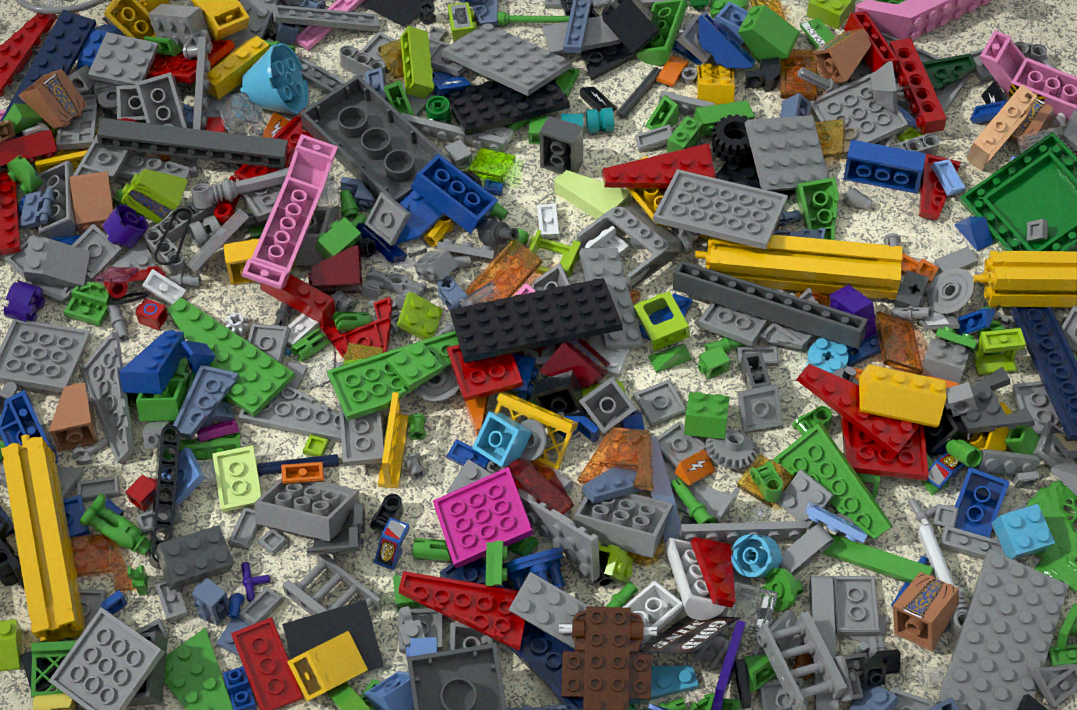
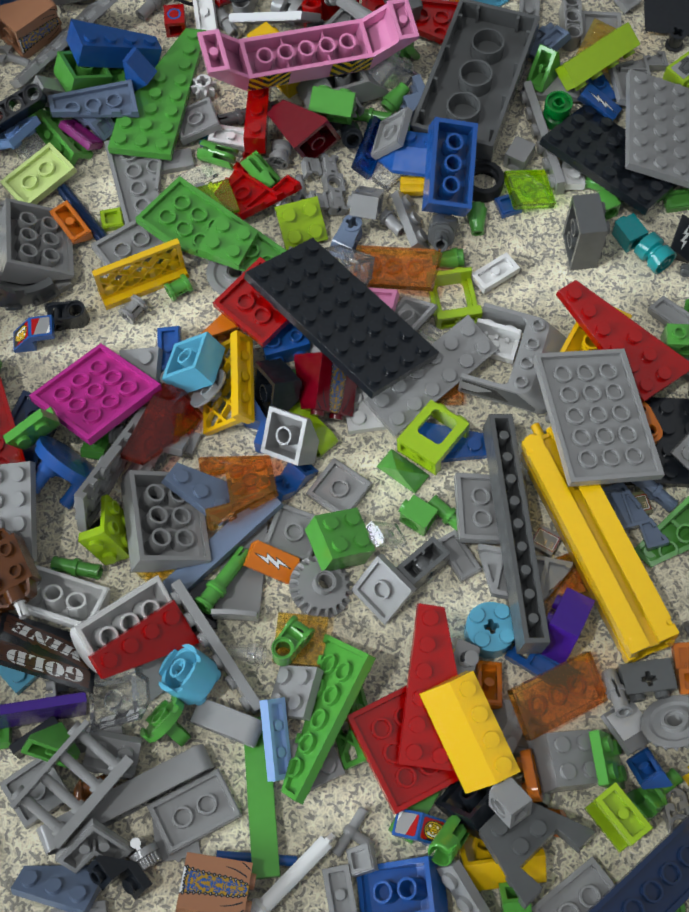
camera: 60 degrees right, 10 degrees up
bright green arm [412,538,450,562] -> none
yellowish green slope [554,170,631,220] -> none
bright green piece [792,406,832,435] -> none
none -> clear plate [365,521,408,549]

